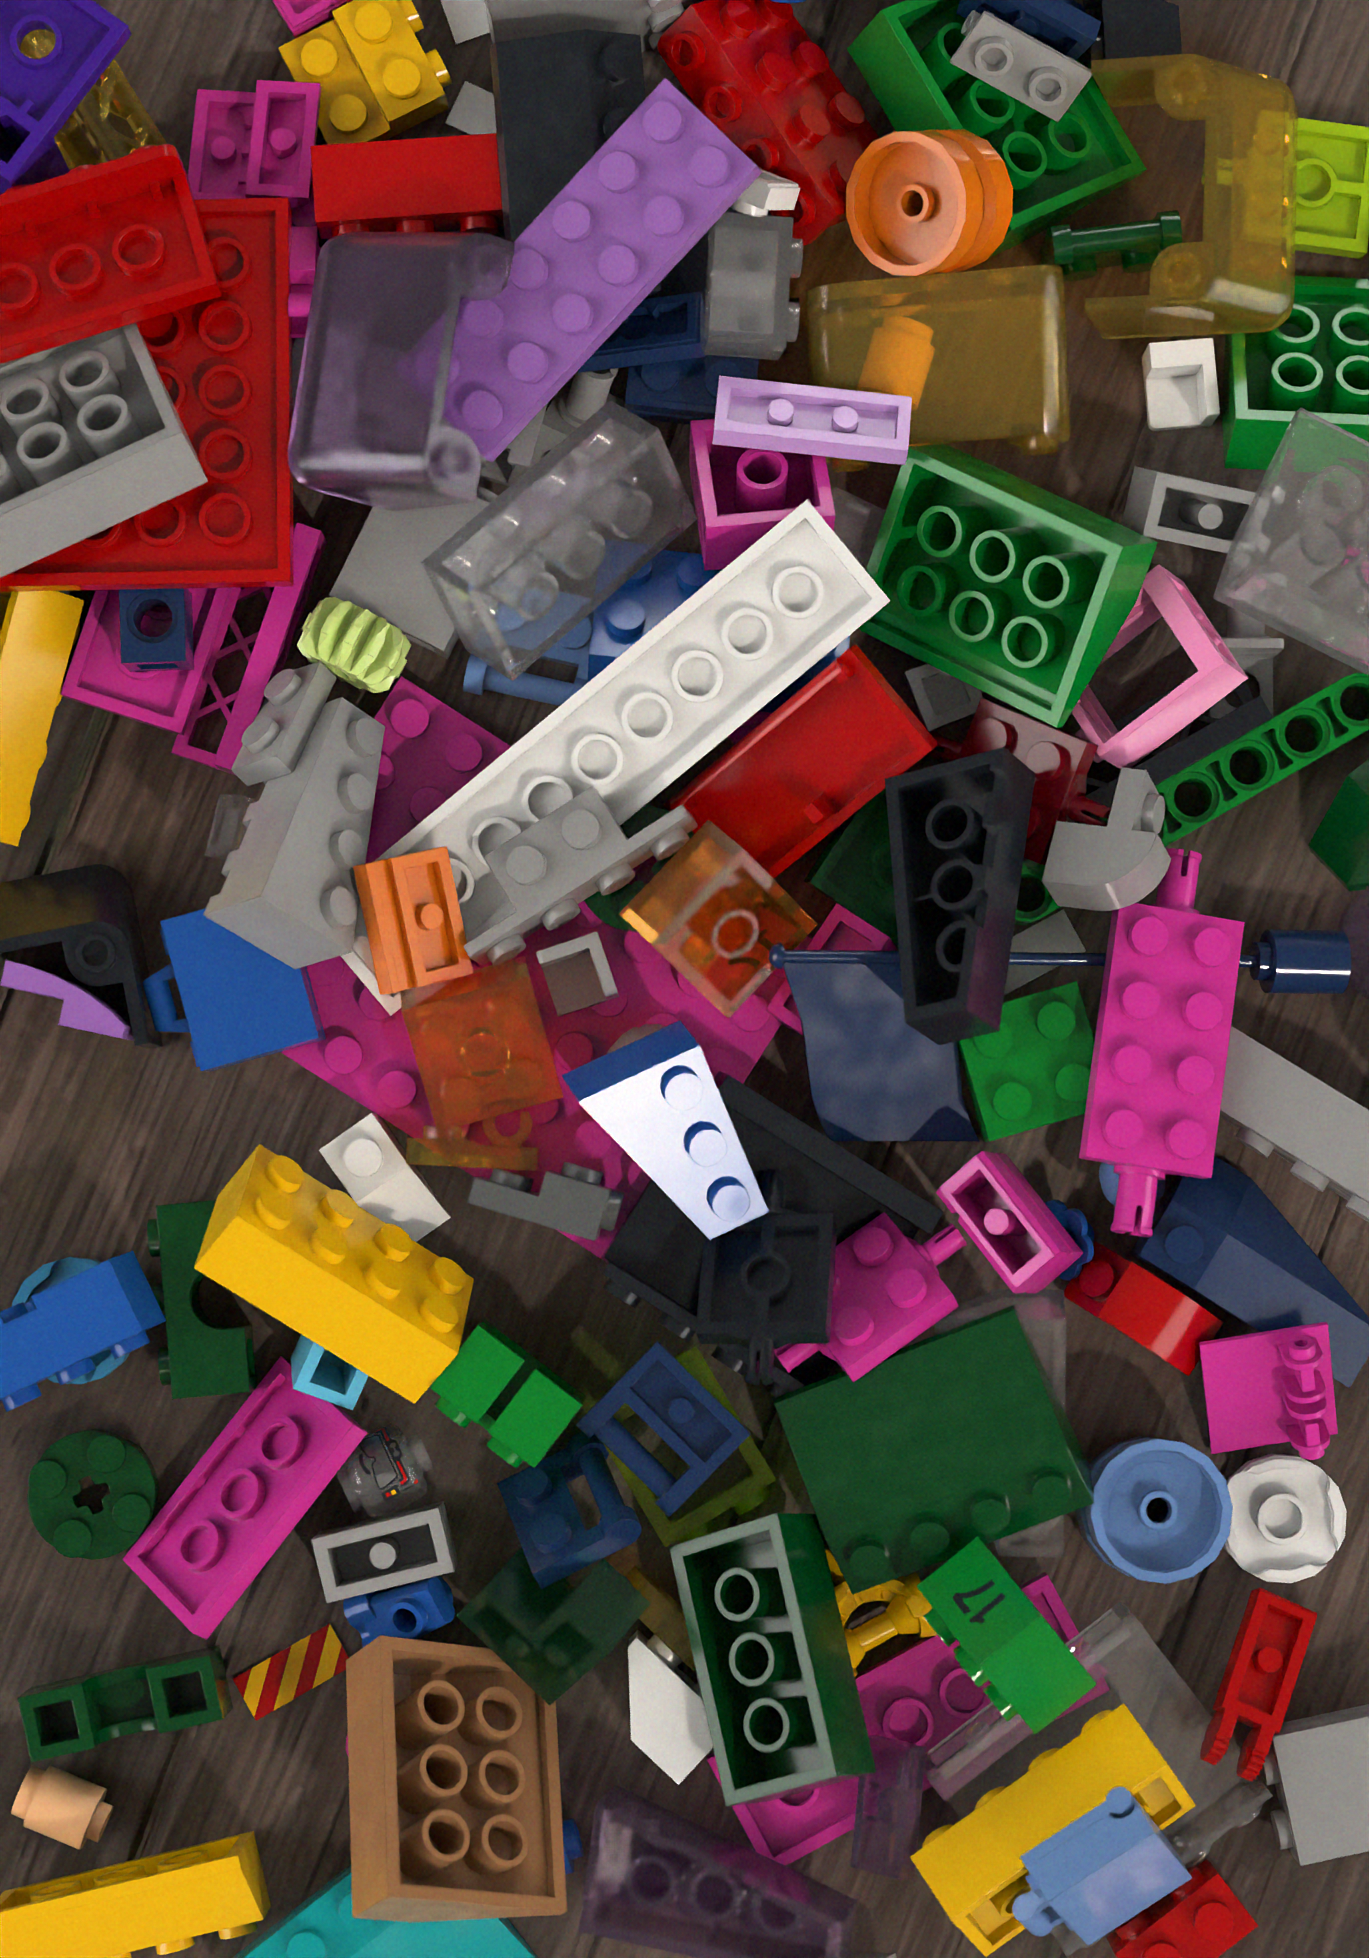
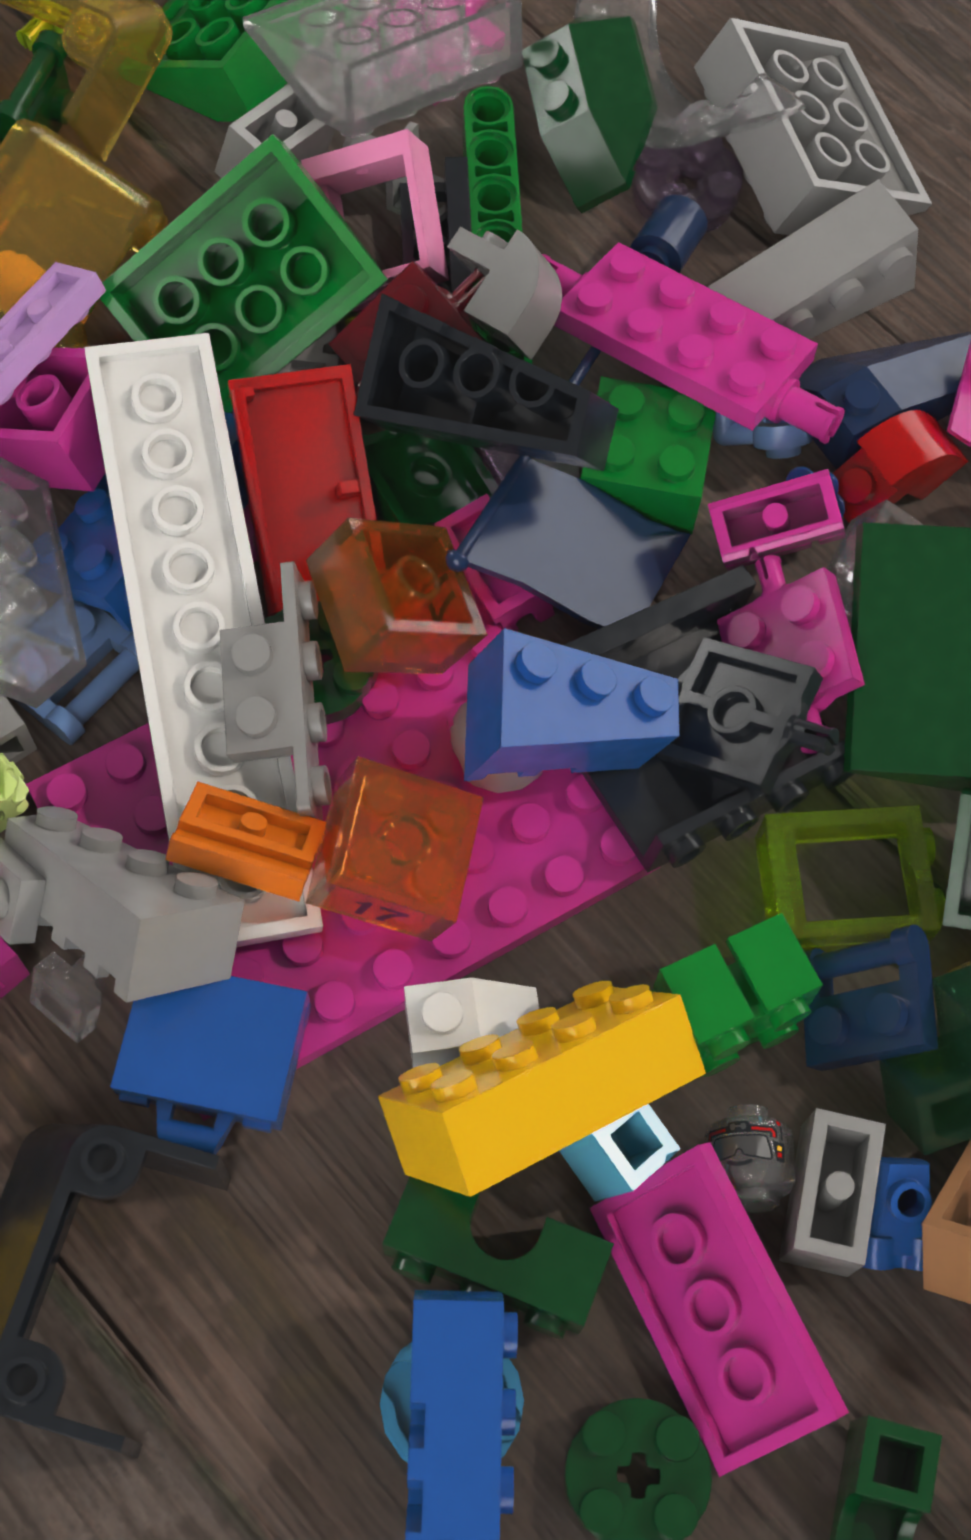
camera: 70 degrees left, 20 degrees down
medium lavender slope [0,960,134,1041] -> none
sticker [233,1624,349,1721] -> none
clear yellow plate [406,1110,540,1171] -> none
dark grey plate [467,1162,625,1241] -> none
light grey panel [536,932,620,1017] -> none
dark blue plate [576,1340,751,1517] -> none
white panel [1142,338,1220,431] -> none

